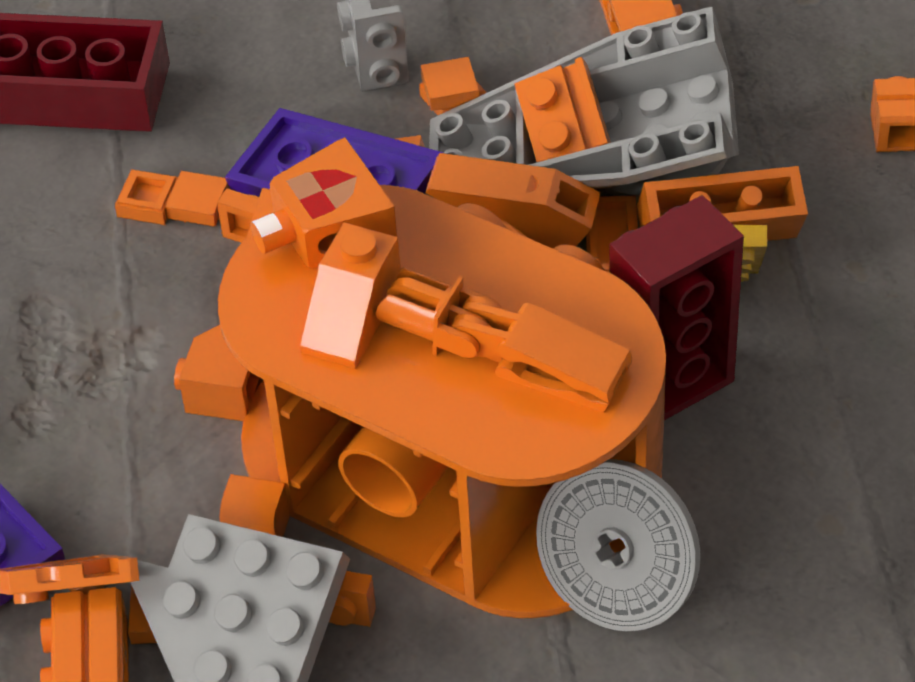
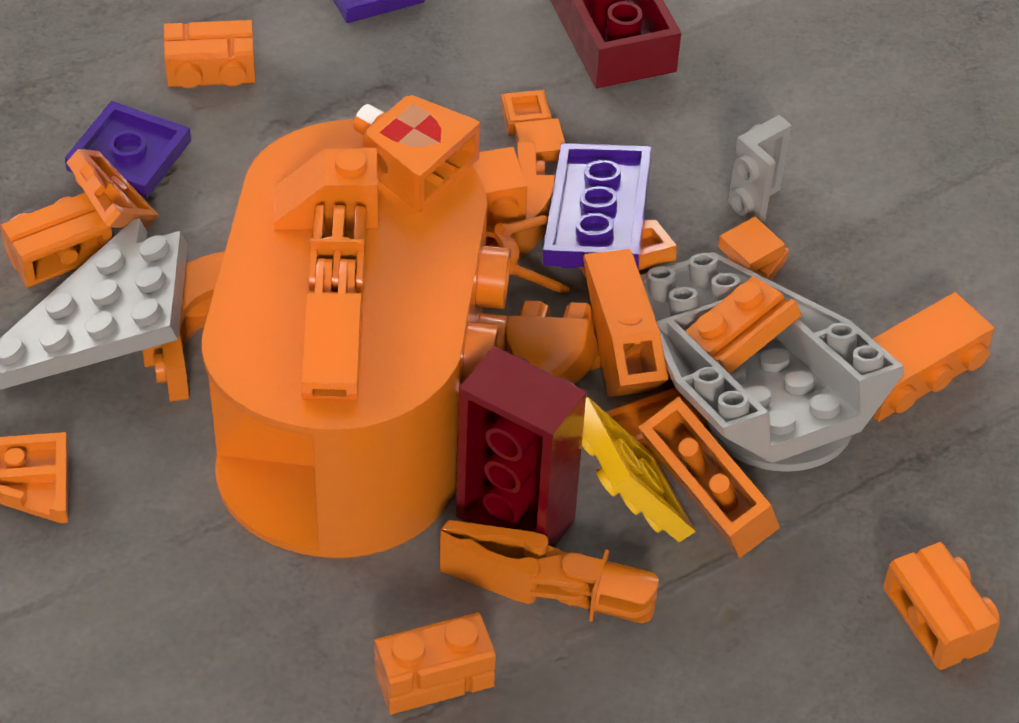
camera: 60 degrees right, 0 degrees up
light grey piece [536,459,700,631] -> none
none -> orange brick [374,612,496,715]
none -> orange arm [440,520,659,624]

